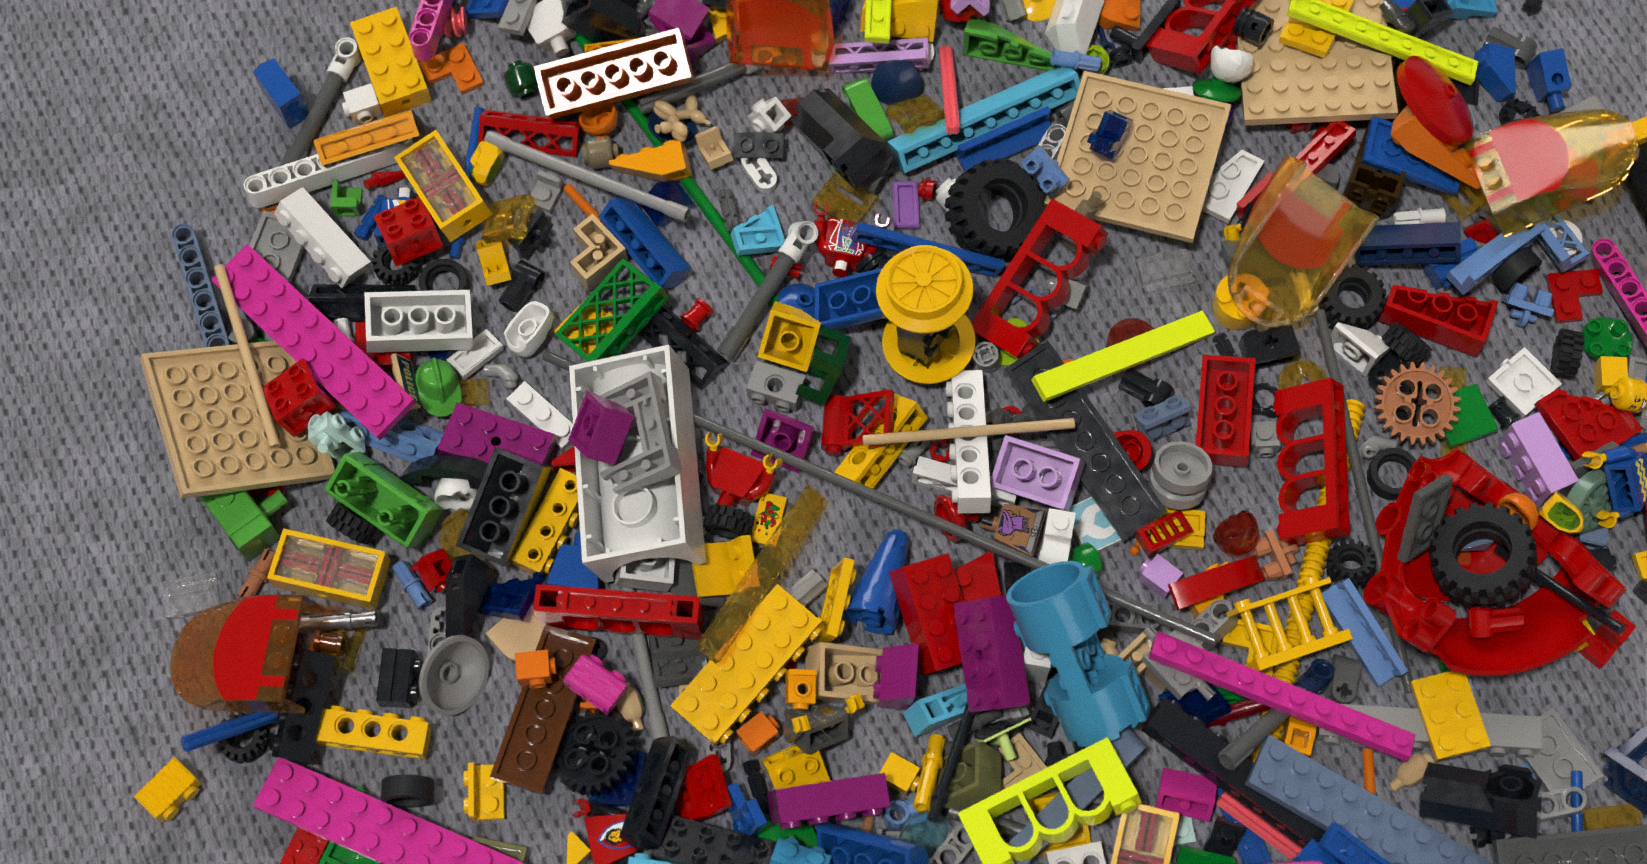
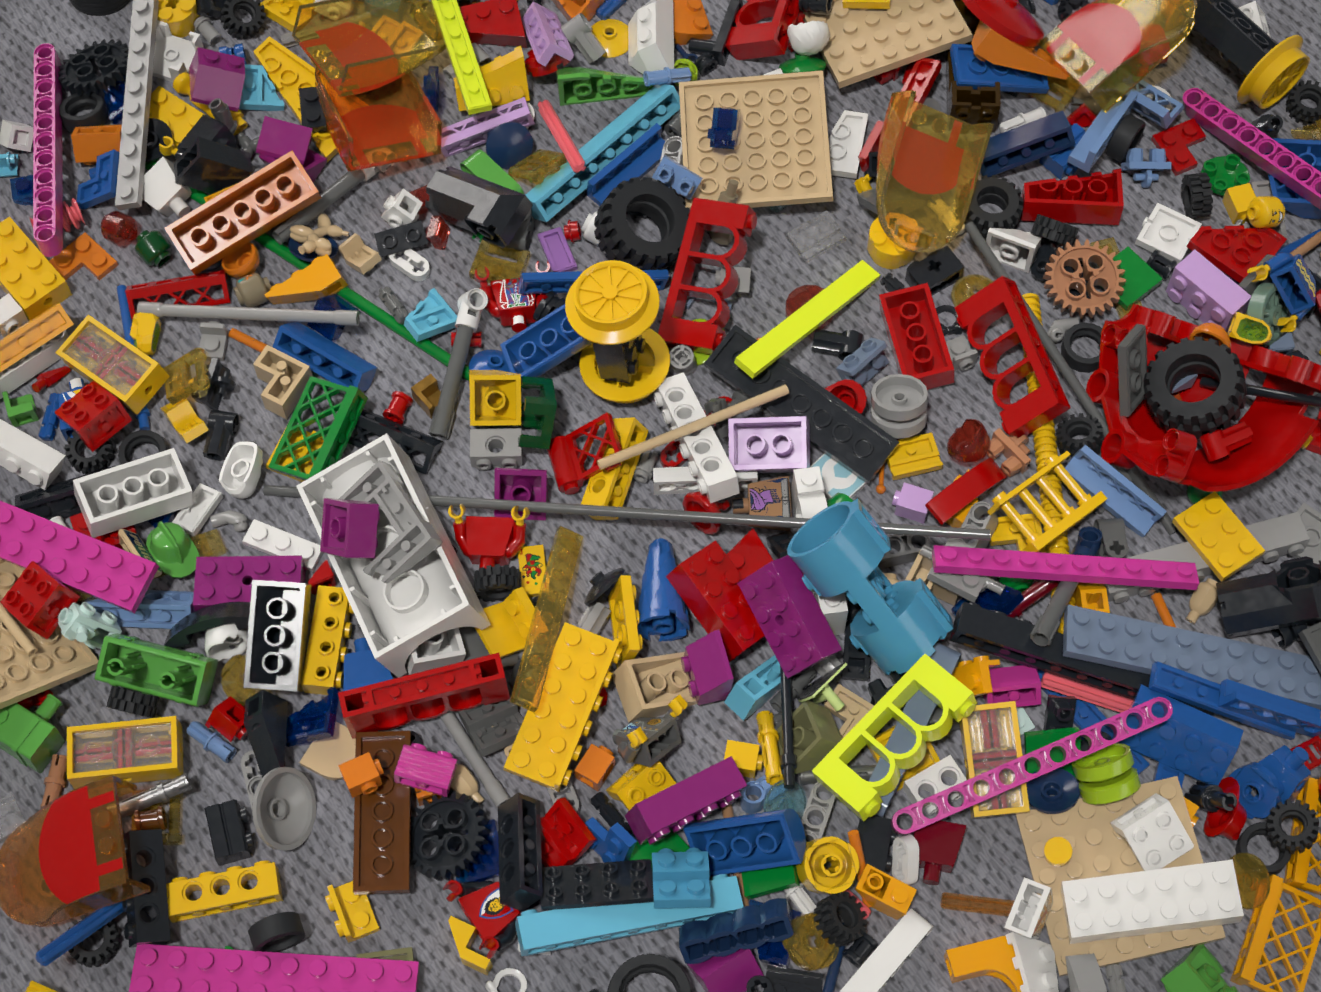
camera: 20 degrees left, 5 degrees down
light orange brick [785,669,817,710] -> none
red slope [1134,510,1194,558] -> none
none -> clear red head [101,211,138,247]
none -> pearl gold panel [411,374,441,419]
none -> clear red plate [426,216,450,250]
none -> black dish [584,567,625,606]
none -> light orange bracket [952,655,1000,697]

